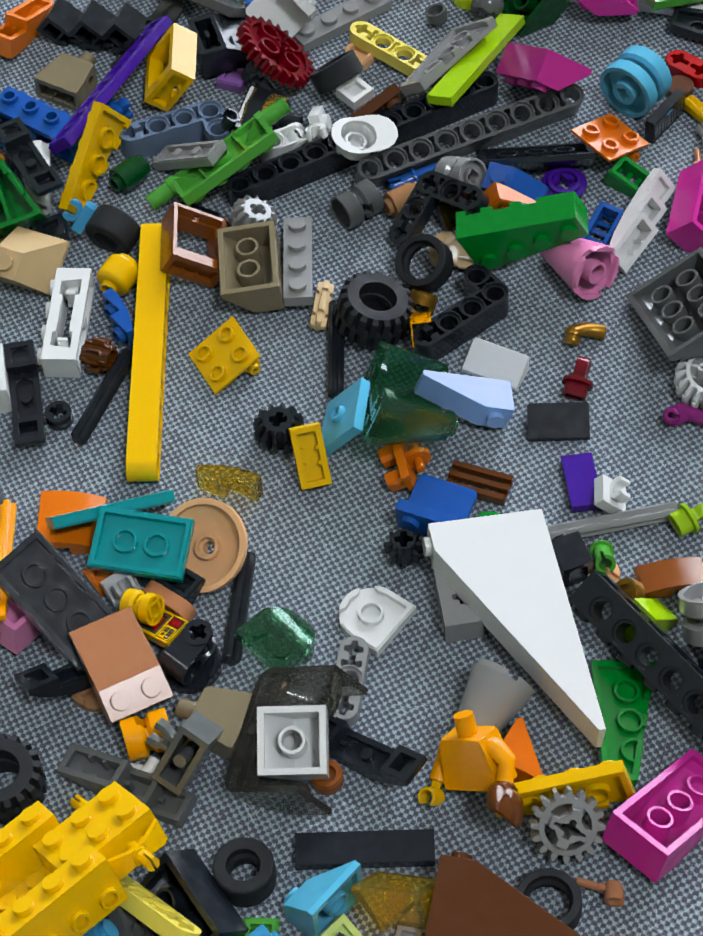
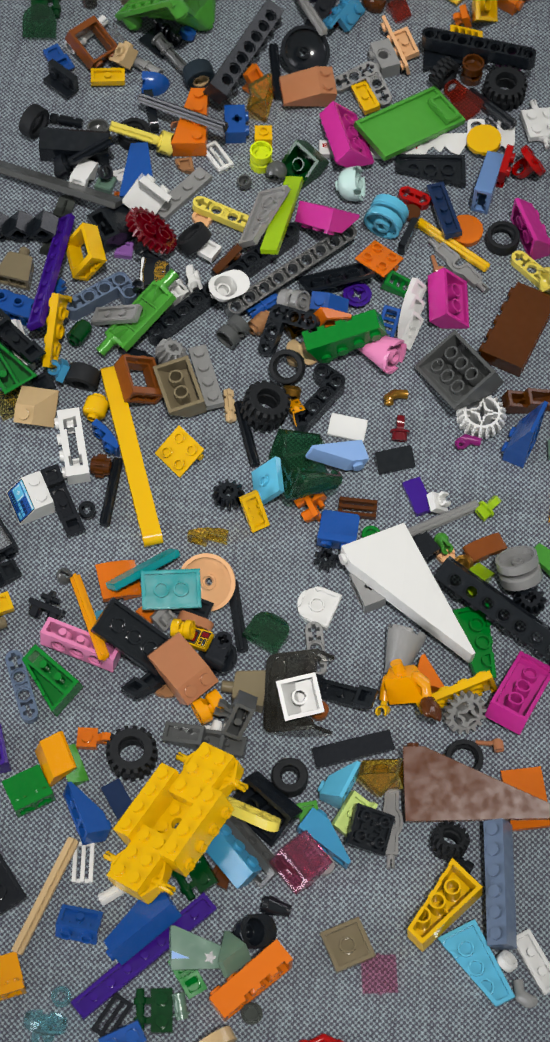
camera: 20 degrees left, 10 degrees up
none -> light aqua cylinder [335,166,366,201]

